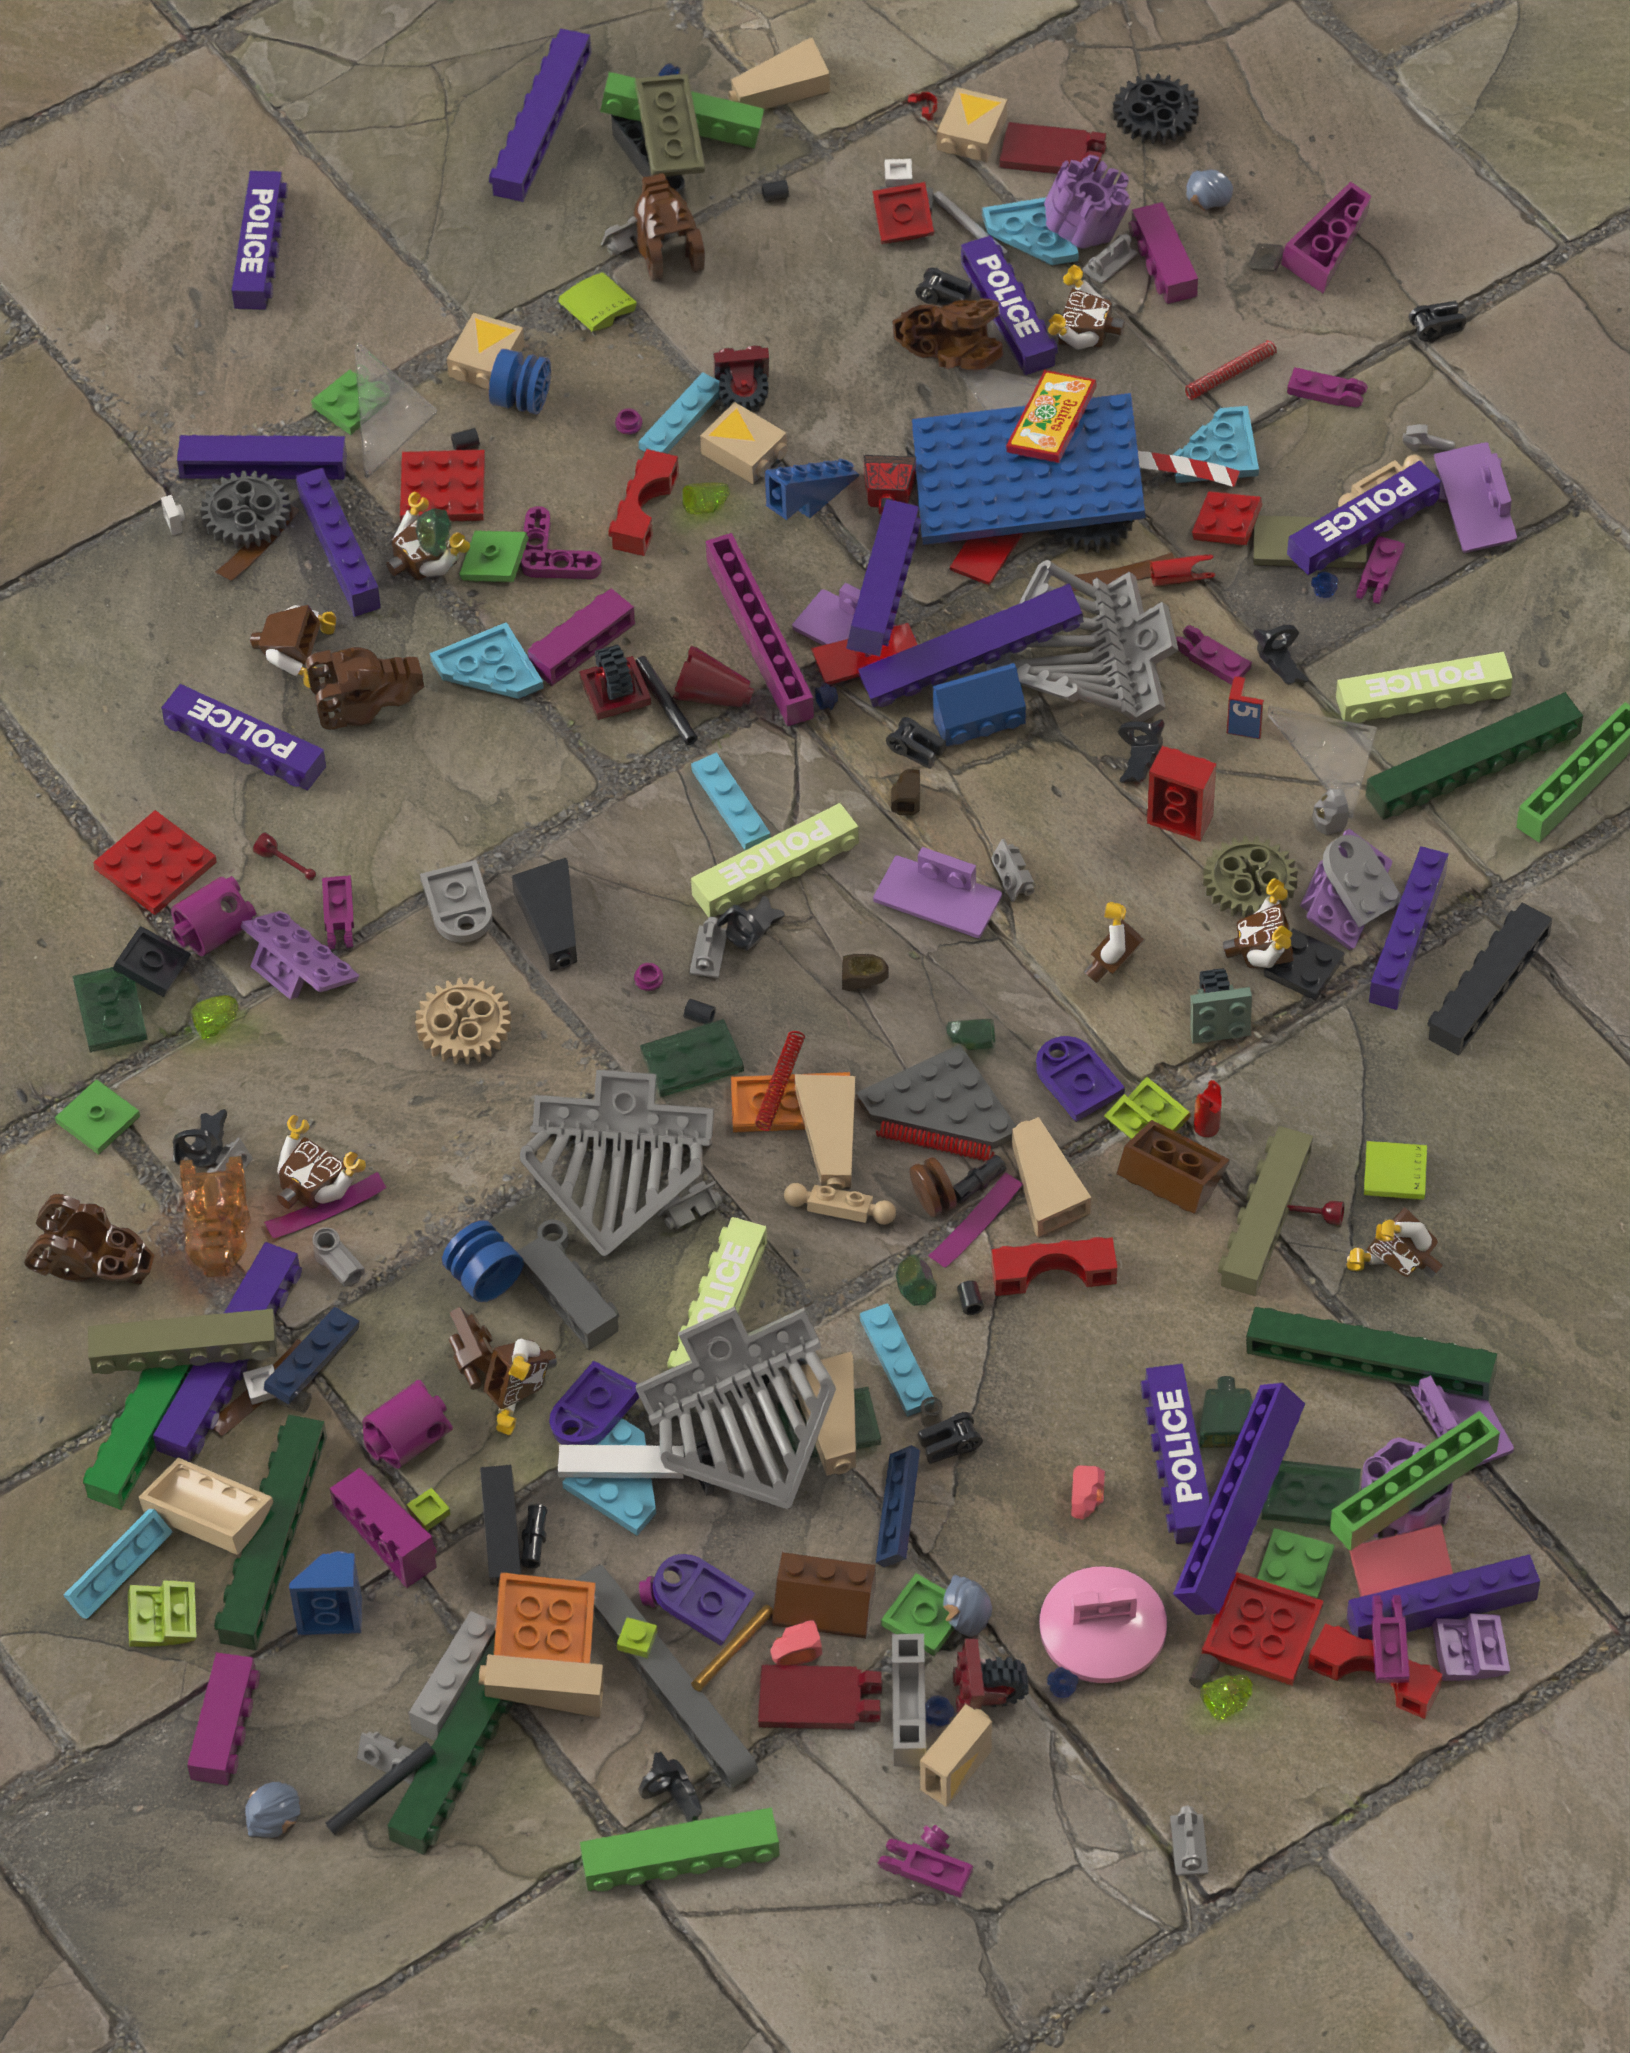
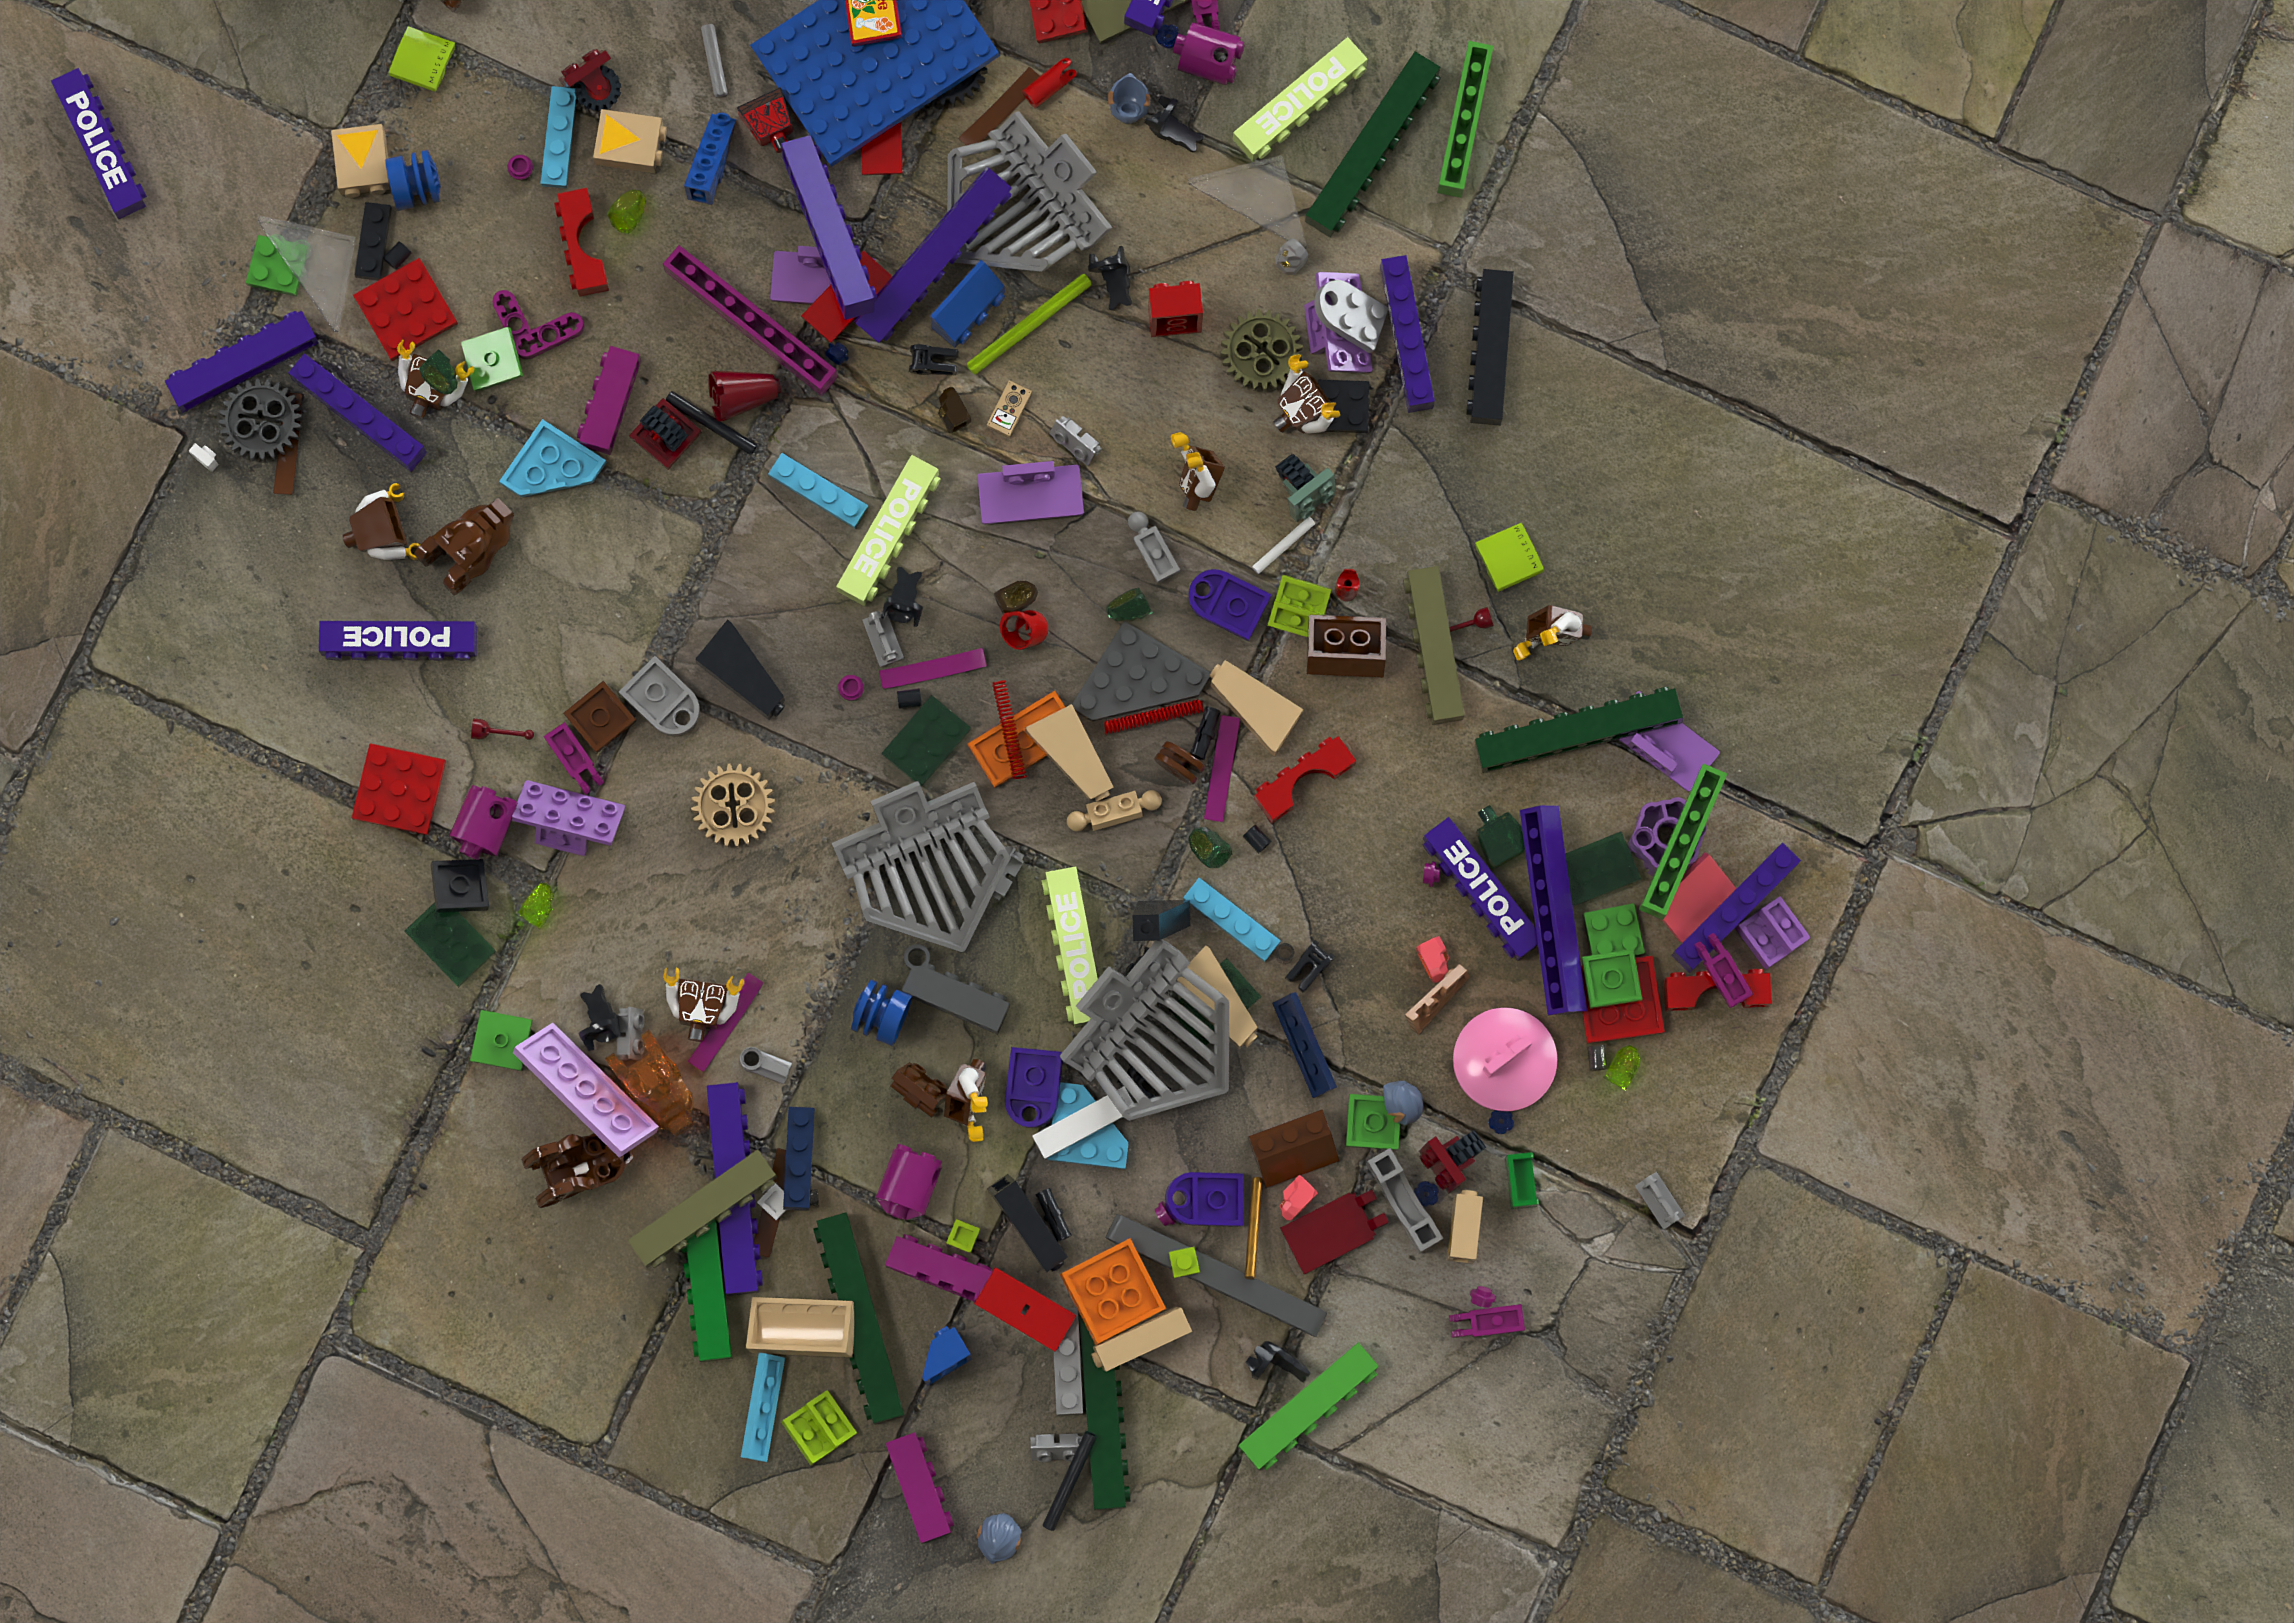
camera: 35 degrees left, 25 degrees up
magenta hinge [1176,625,1252,685] -> none
panel [1227,676,1264,739] -> none
none -> black plate [355,202,392,281]
none -> lavender plate [513,1023,659,1158]
none -> reddish brown plate [563,681,636,754]
none -> light grey axle [701,24,728,97]
none -> magenta sticker [879,648,987,689]
none -> lime axle [967,274,1091,375]
none -> red piece [974,1267,1076,1352]
none -> tan tile [987,380,1032,438]
none -> red helmet [999,610,1048,650]
none -> sand blue hair [1108,73,1150,124]
none -> light grey plate [1128,511,1180,584]
none -> black slope [1132,900,1191,941]
none -> magenta cylinder [1173,22,1245,85]
none -> white bar [1252,517,1315,574]
none -> medium nougat wing [1405,964,1470,1035]
none -> magenta plate [1423,861,1440,887]
none -> green panel [1505,1152,1539,1210]
none -> bright green plate [1582,949,1642,1009]

